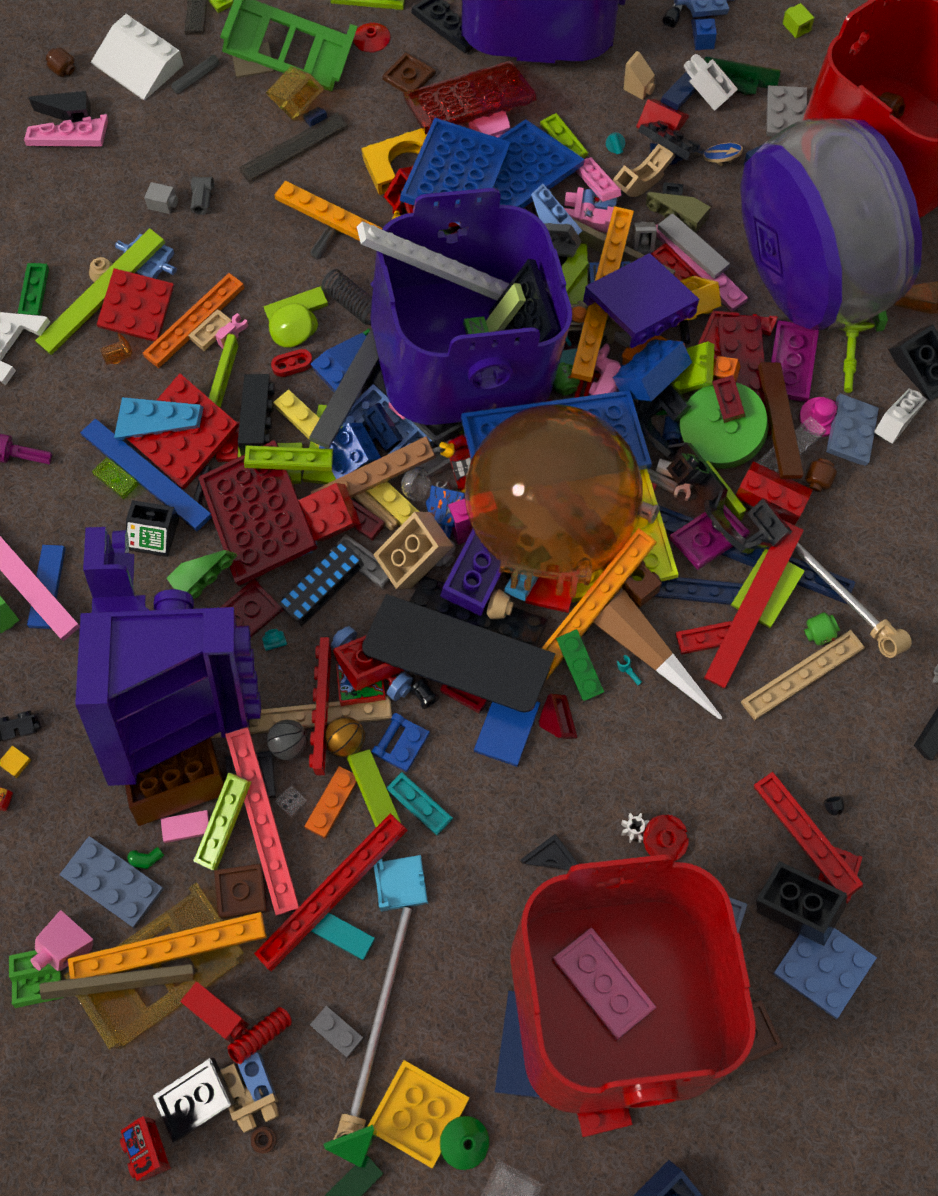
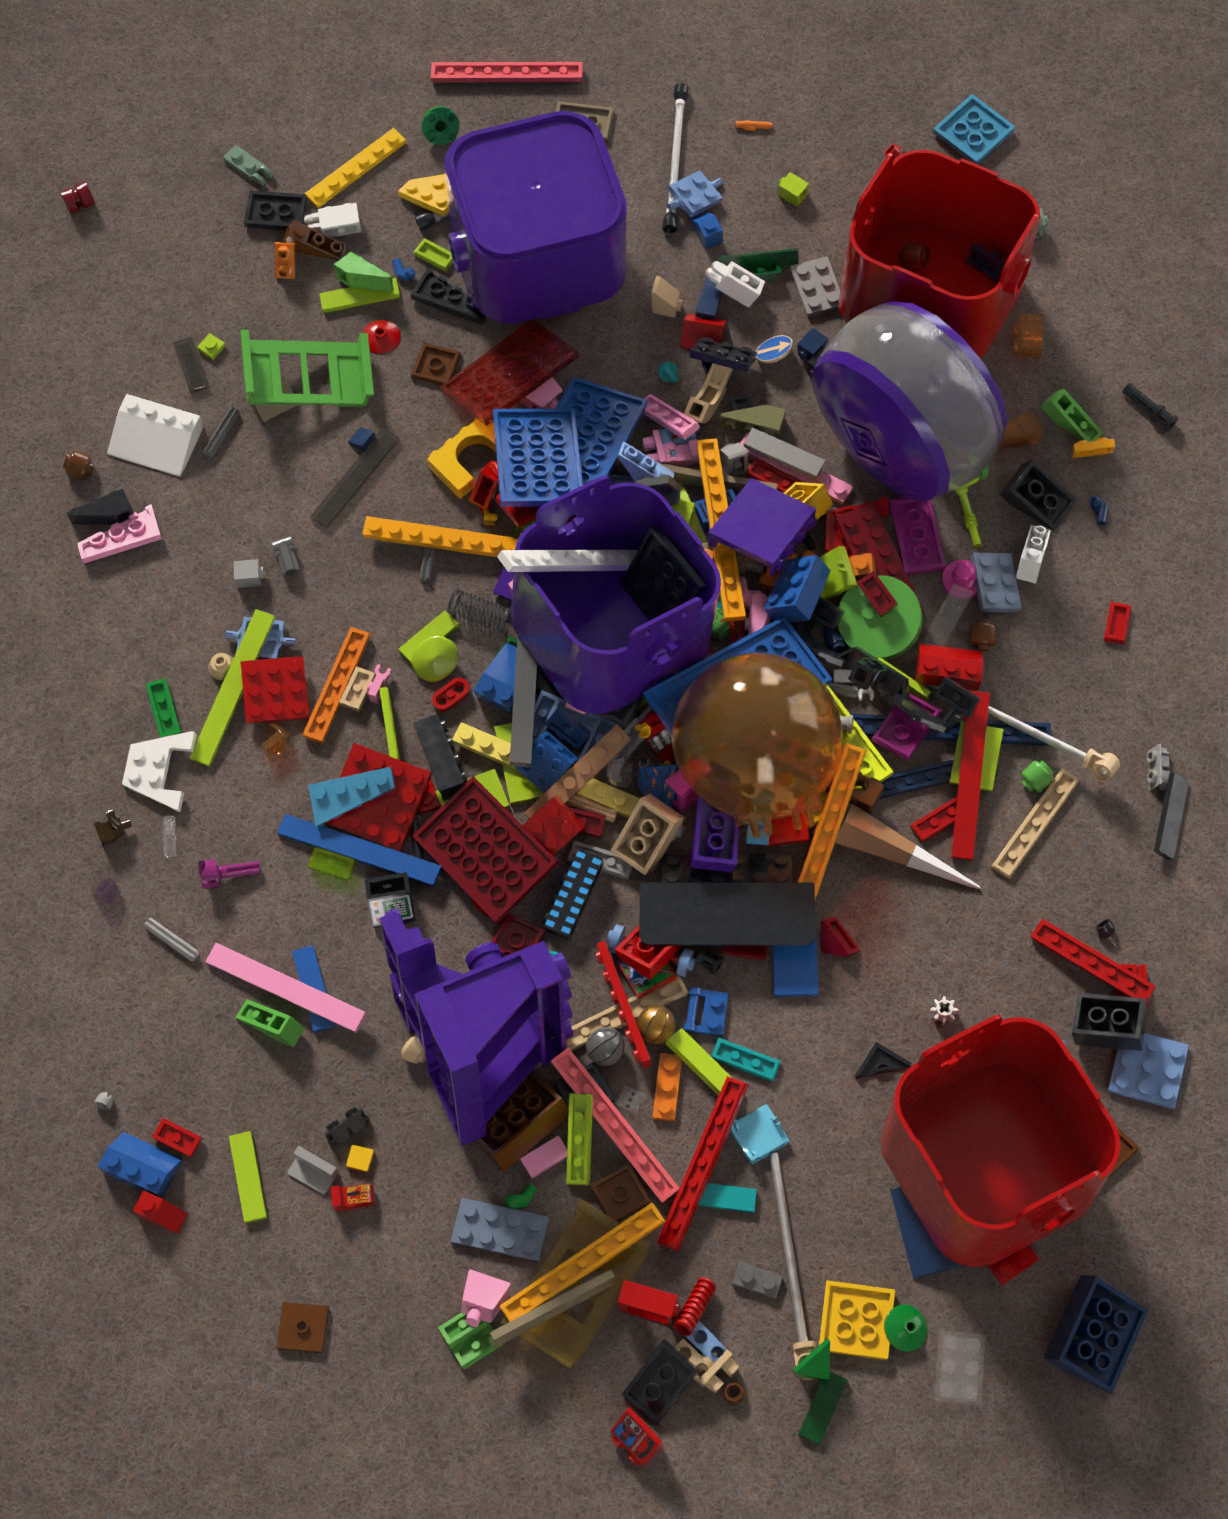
camera: 20 degrees left, 0 degrees up
bright green slope [167,550,238,599] -> none
lime tile [244,446,333,471] -> none
clear yellow slope [266,66,324,121] -> none
bright green tile [463,316,489,334] -> none
yellowish green tile [486,283,526,332] -> none
tan cone [487,589,514,619] -> none
lime tile [540,113,588,158] -> none
bright pink tile [552,927,656,1040] -> none
green plate [556,629,604,701] -> none
teal hand [617,655,642,686] -> none
red tile [643,815,689,861] -> none
reddish brown tile [758,362,804,479] -> none

